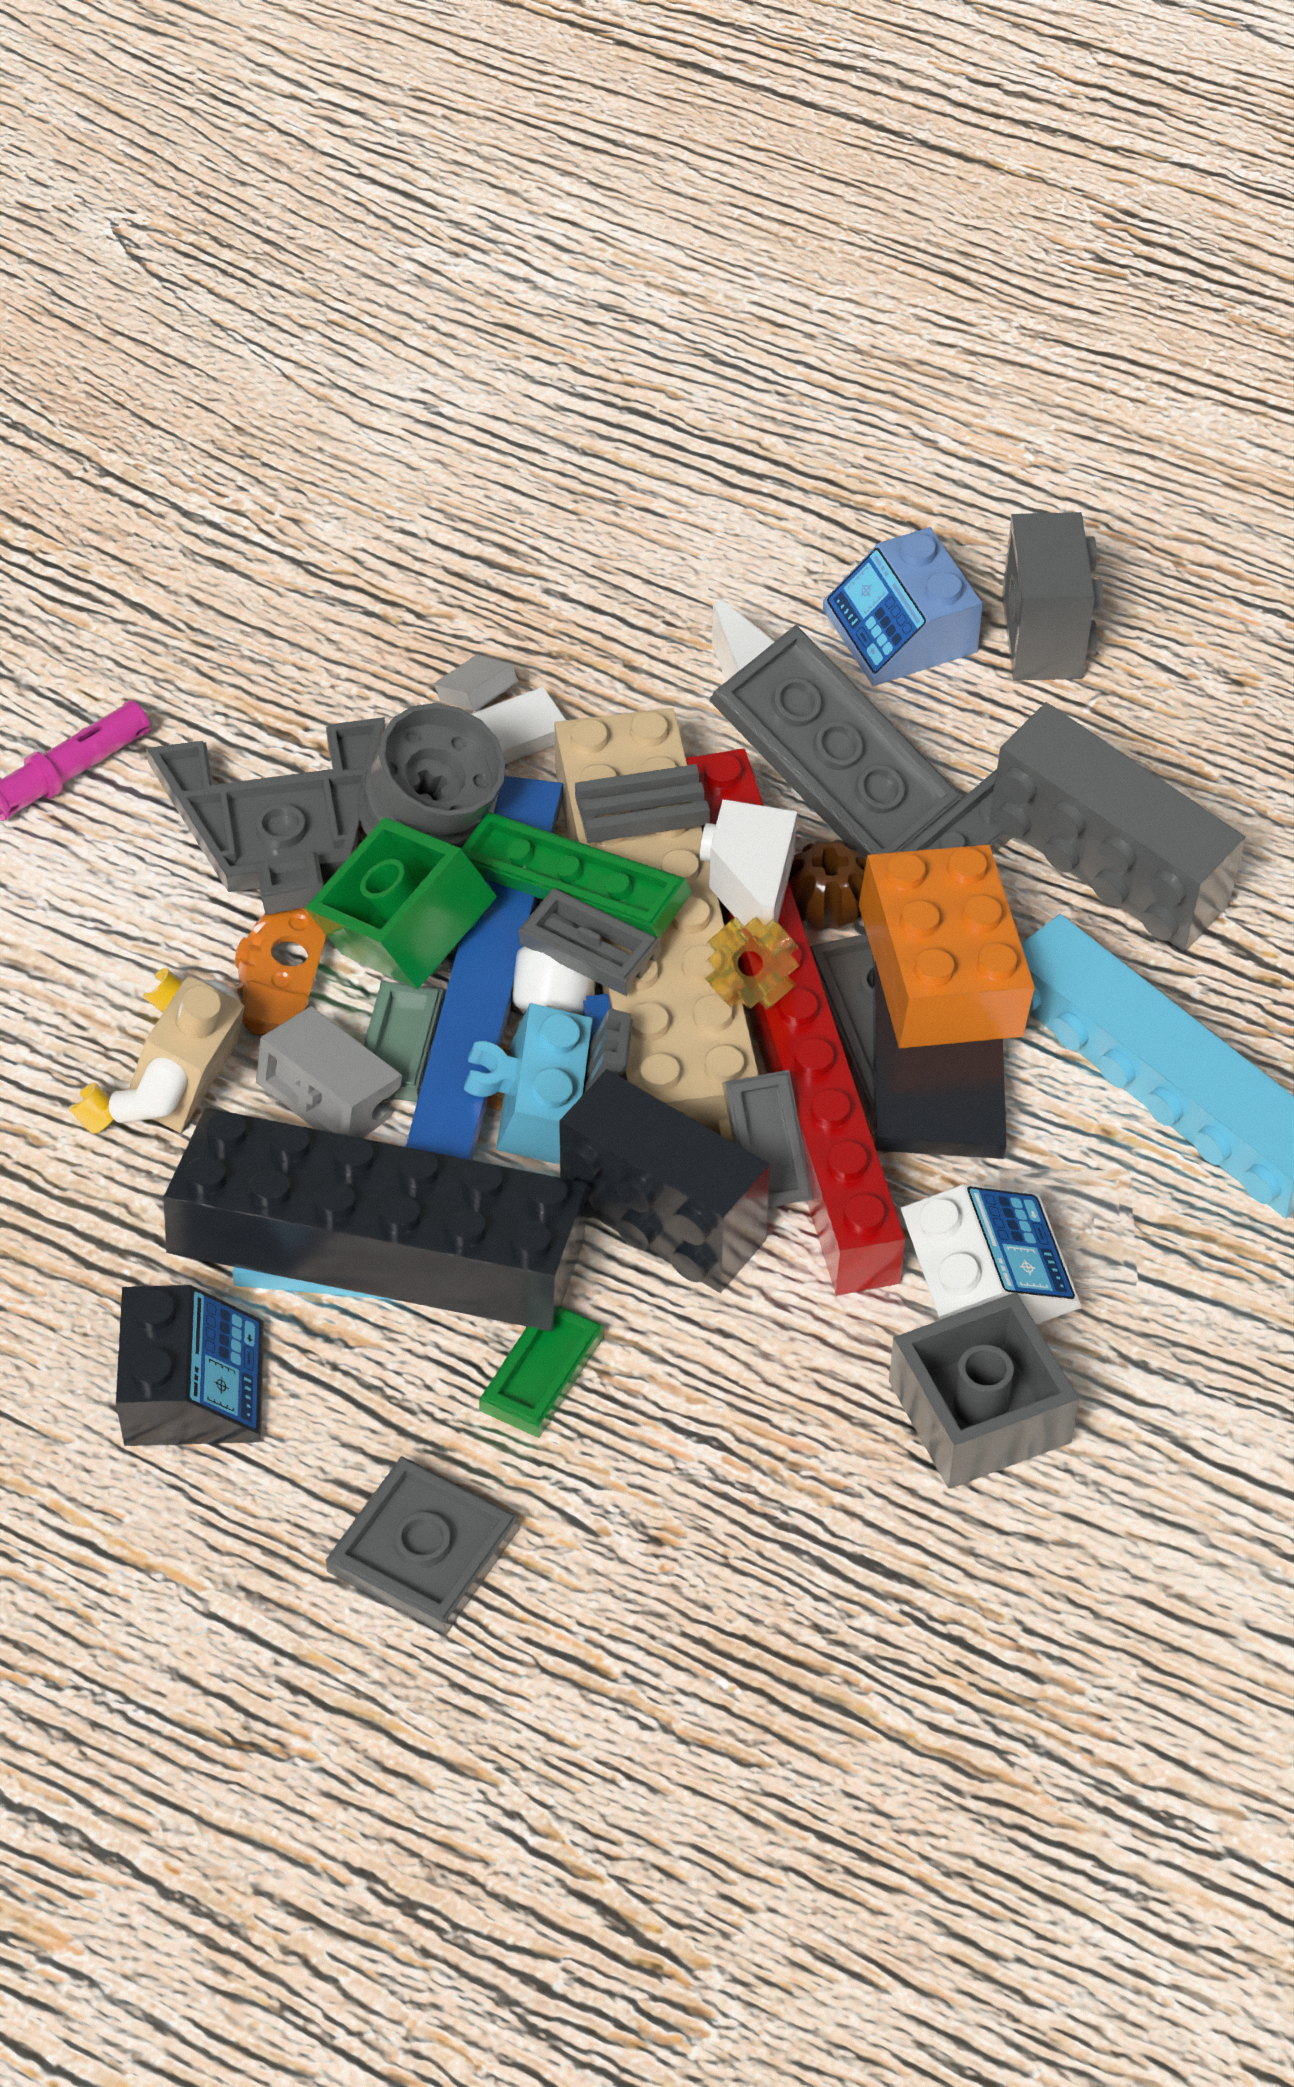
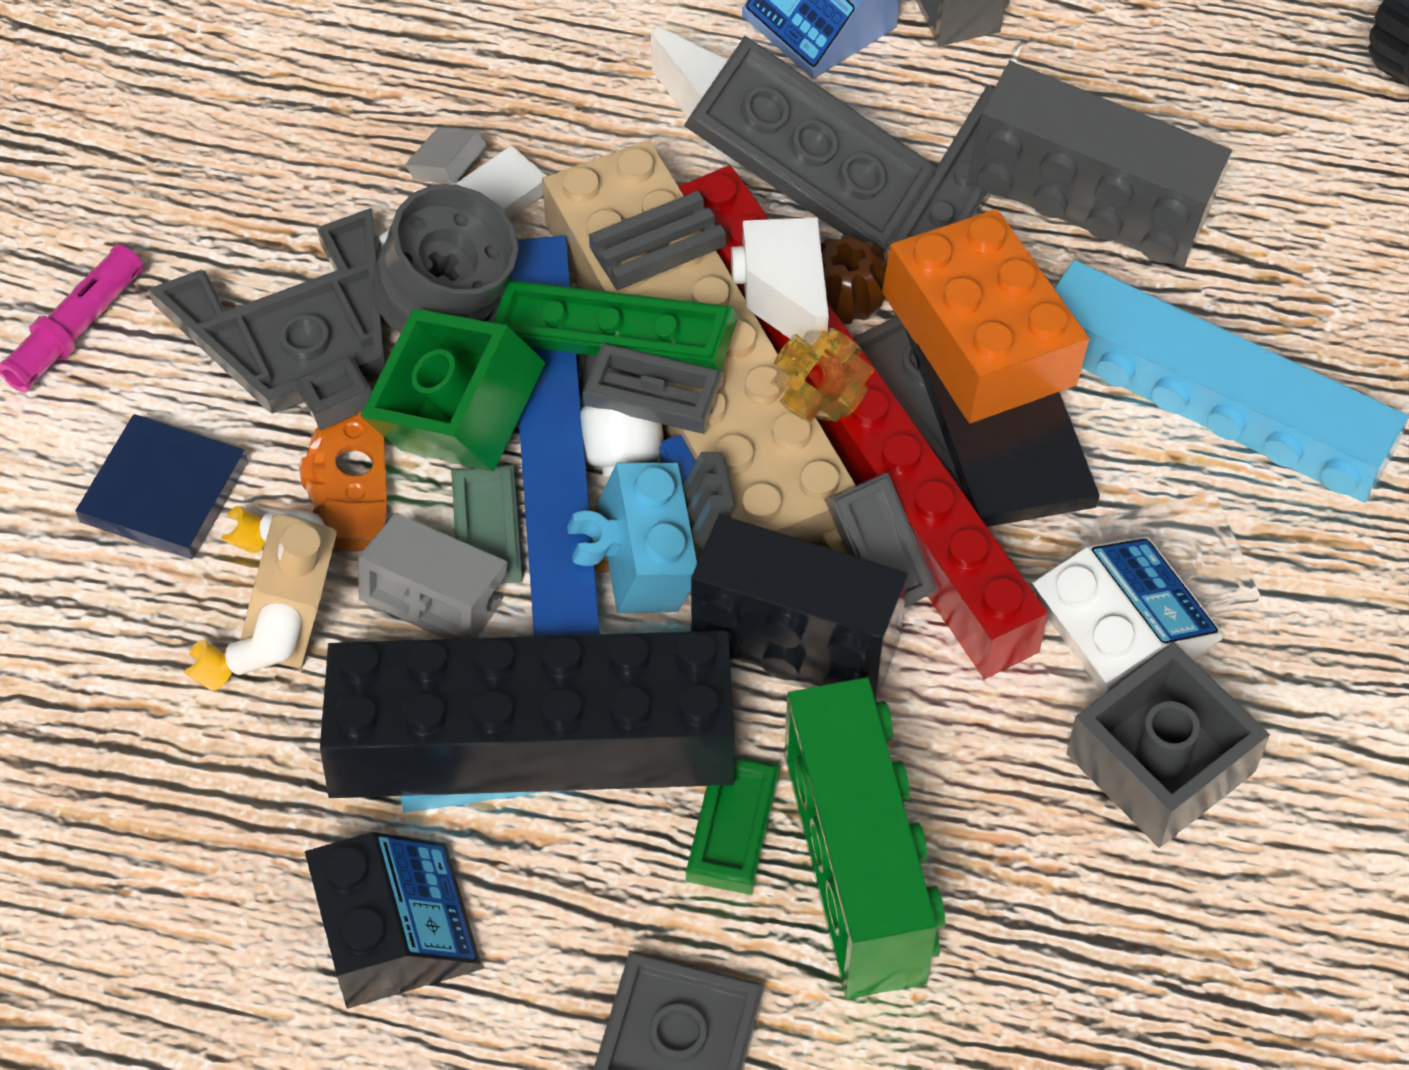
camera: 15 degrees left, 5 degrees up
none -> dark blue tile [75,414,248,560]
none -> green brick [784,677,945,1000]

